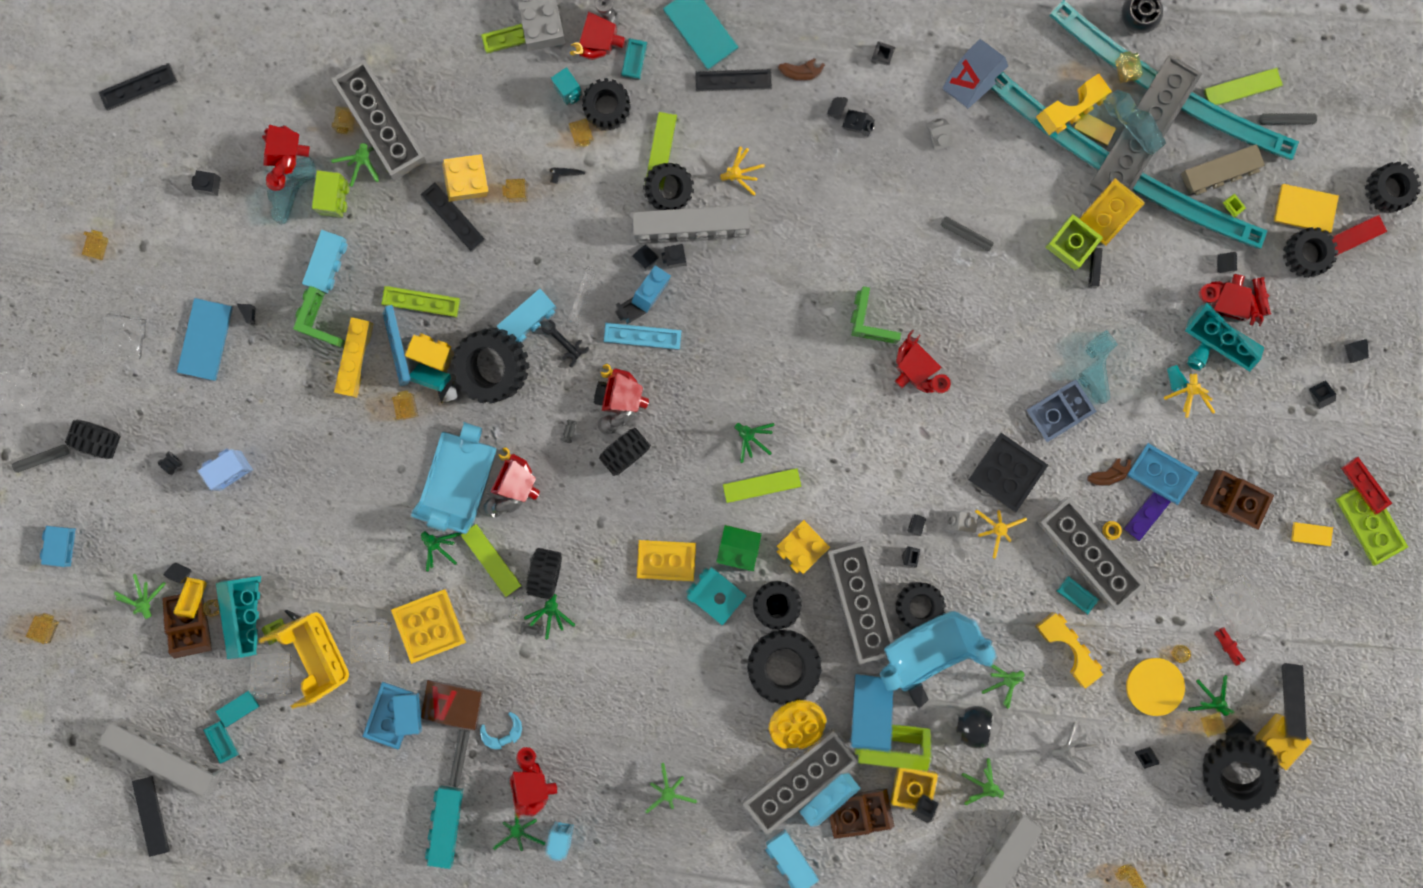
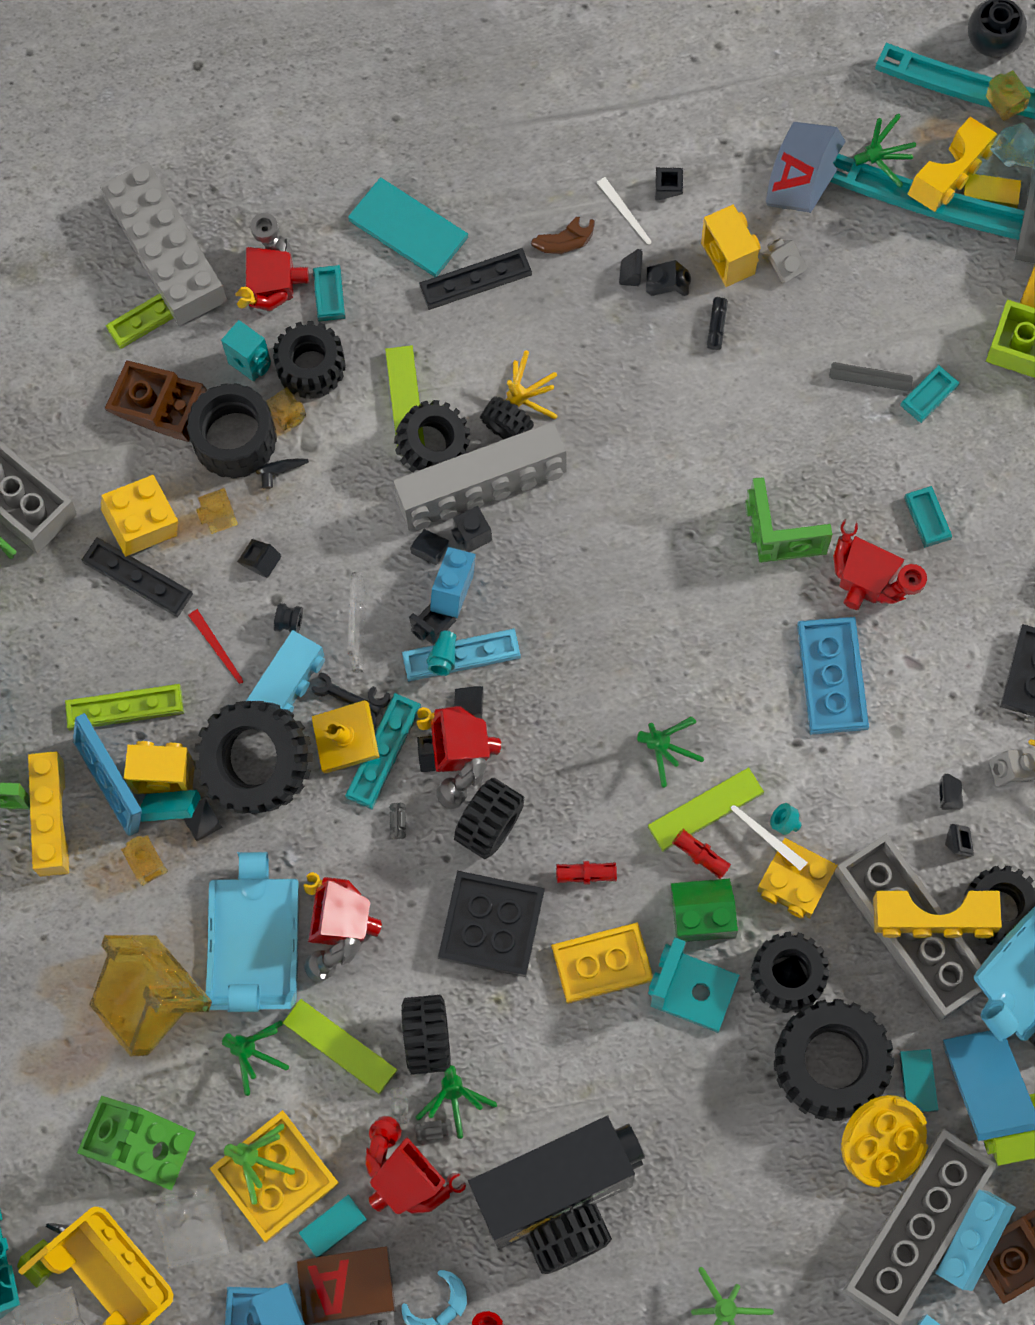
camera: 10 degrees left, 15 degrees down
none -> bright green bracket [77,1095,196,1191]
none -> clear yellow windscreen [89,935,212,1057]
none -> reddish brown slope [105,360,208,442]
none -> black tyre [187,383,277,478]
none -> red sticker [188,609,243,684]
none -> bright green plant [224,1124,295,1205]
none -> black slope [237,539,281,578]
none -> black wheel [274,603,303,633]
none -> teal tile [299,1195,367,1258]
none -> yellow tile [311,700,380,773]
none -> teal tile [345,693,421,809]
none -> red torso [365,1116,466,1214]
none -> teal cone [426,631,457,676]
none -> black plate [438,870,545,977]
none -> black slope [454,686,484,719]
none -> black brick [468,1115,645,1250]
none -> black tyre [480,397,534,439]
none -> black tyre [525,1204,612,1274]
none -> red pin [556,861,617,885]
none -> white sticker [596,177,651,244]
none -> red pin [672,828,731,879]
none -> yellow brick [701,204,761,287]
none -> black axle [707,297,728,350]
none -> white sticker [731,805,808,870]
none -> teal tile [770,803,802,835]
none -> dark azure tile [797,617,869,735]
none -> green plant [853,114,916,187]
none -> yellow arch [873,891,1002,938]
none -> teal tile [899,1049,939,1113]
none -> teal tile [900,365,960,423]
none -> teal tile [904,486,952,548]

